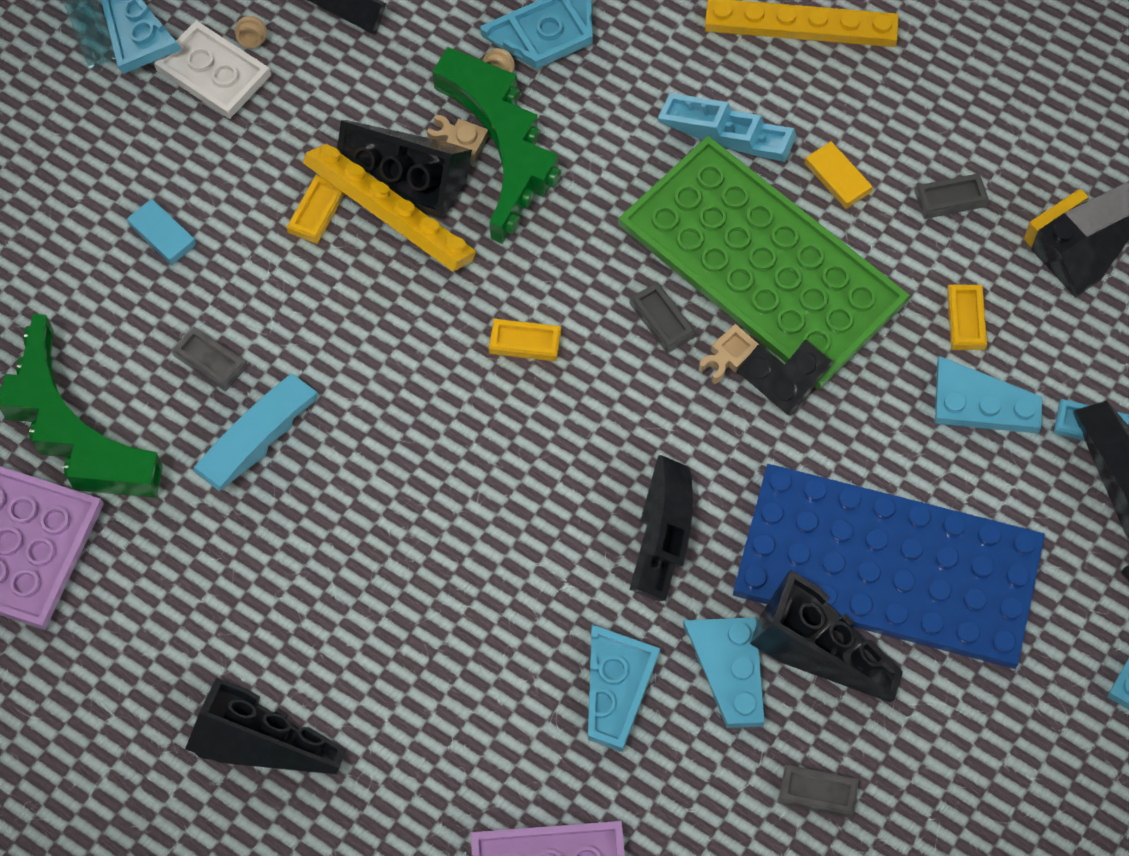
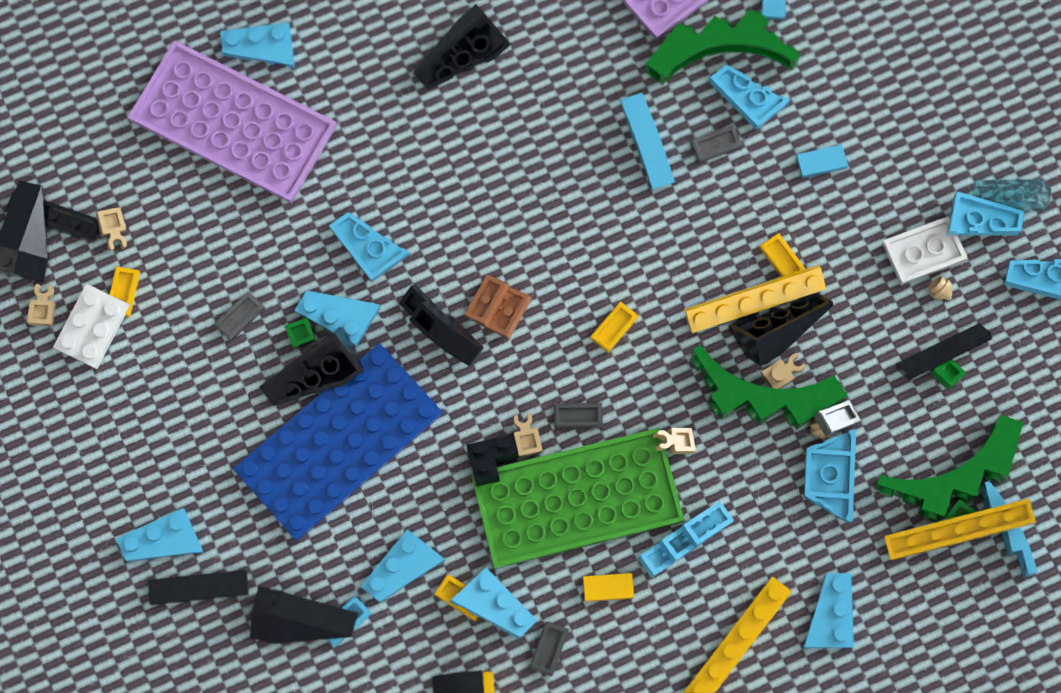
camera: 120 degrees right, 10 degrees up
none -> green plate [285,318,316,350]
none -> medium azure wing [450,568,538,639]
none -> nougat slope [464,275,532,339]
none -> plate [653,428,696,454]
none -> medium azure wing [708,64,790,130]
none -> tile [814,400,861,436]

